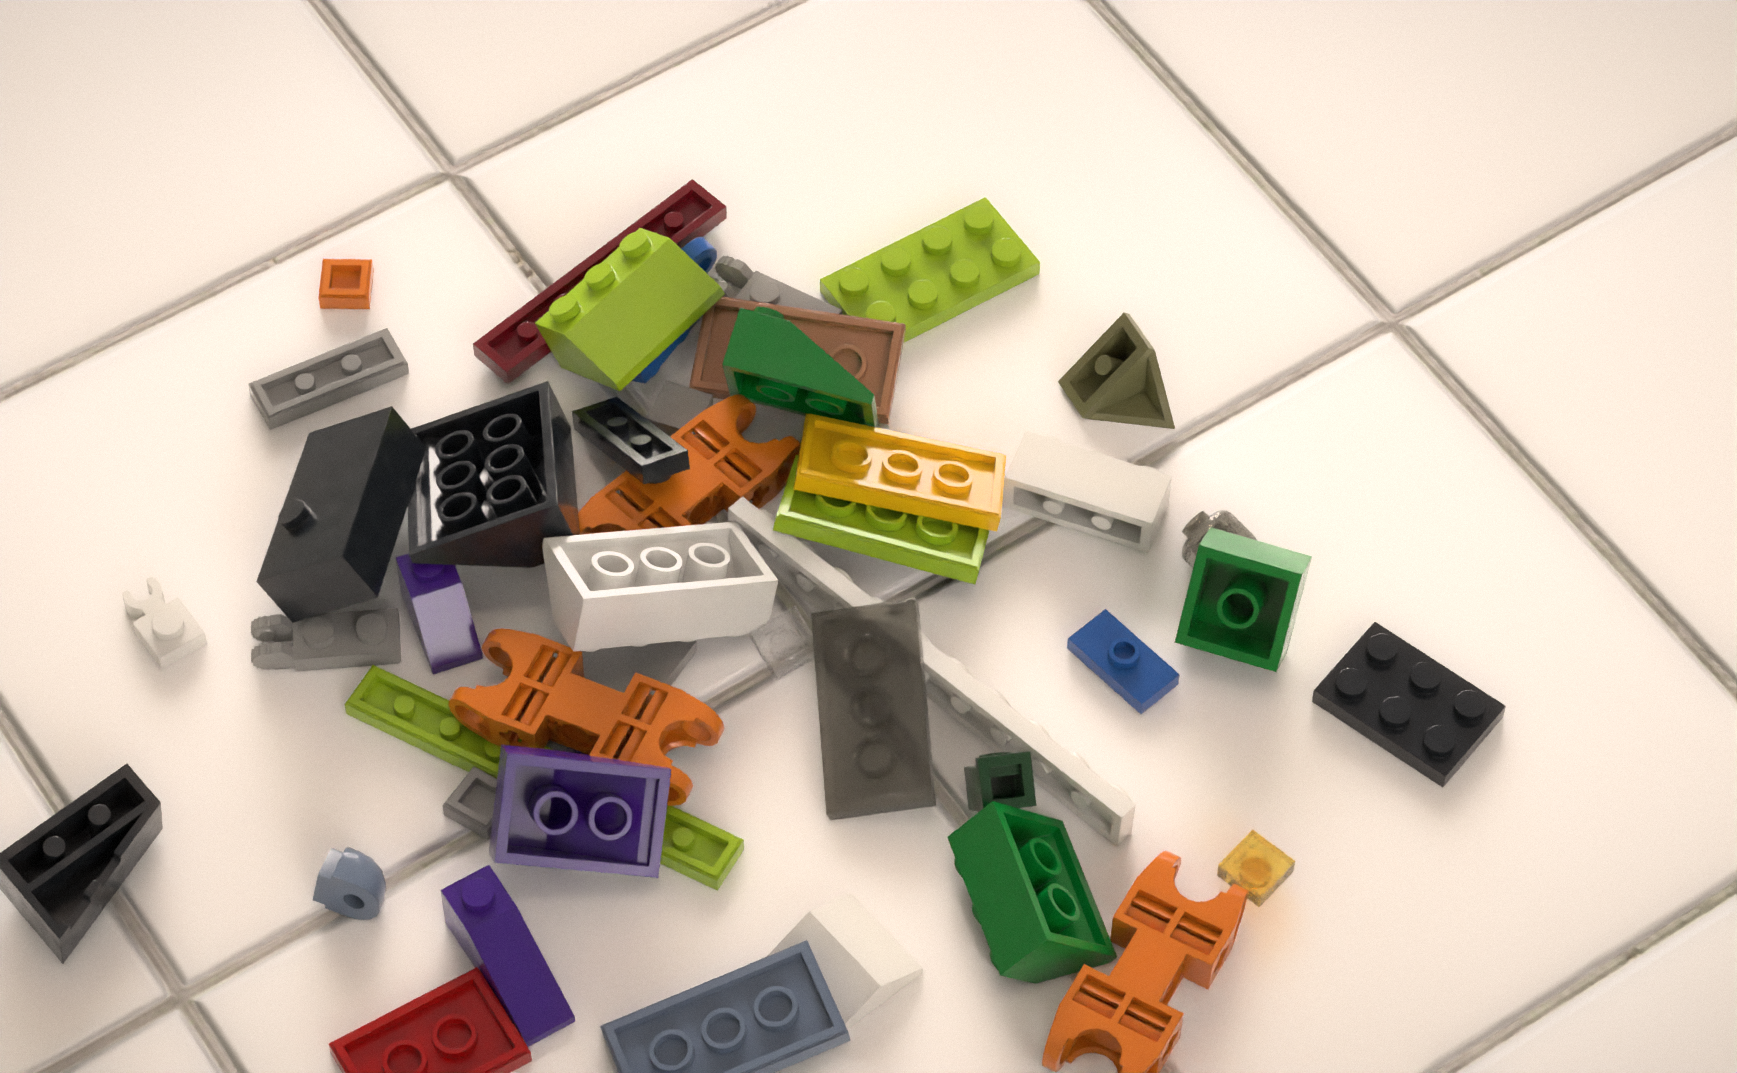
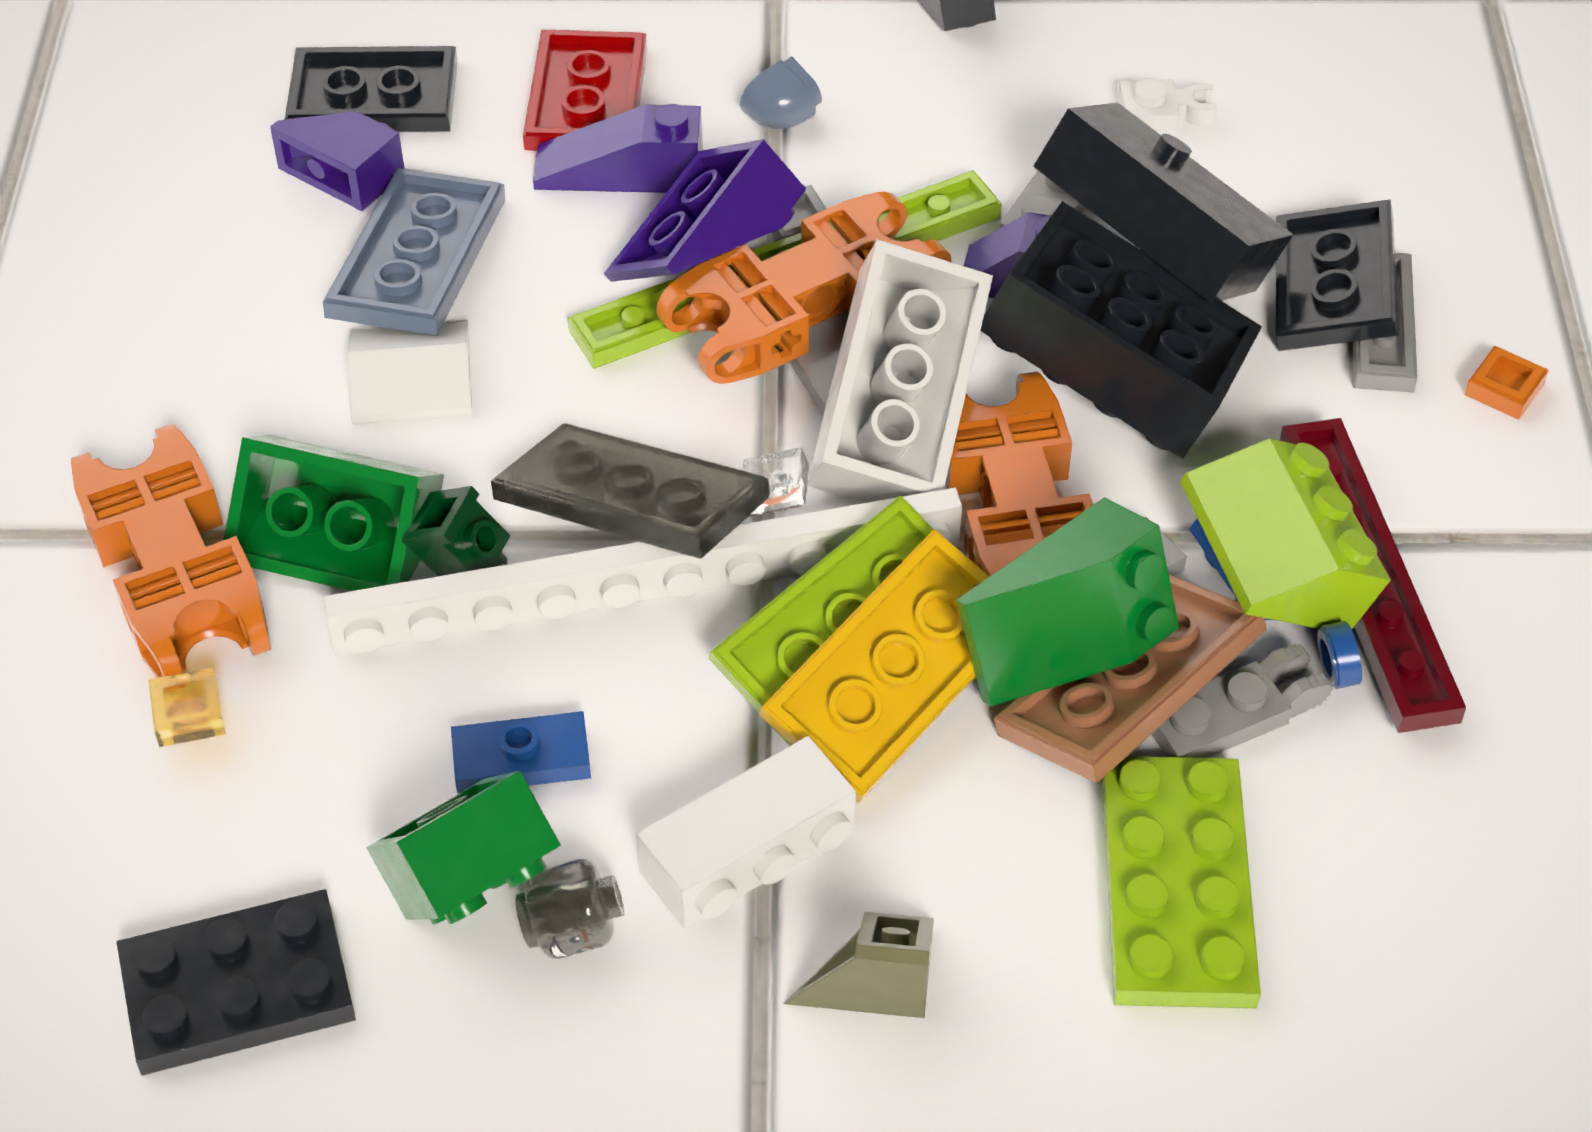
camera: 125 degrees right, 5 degrees down
black plate [572,397,690,484] -> none
none -> black tile [1276,199,1398,351]

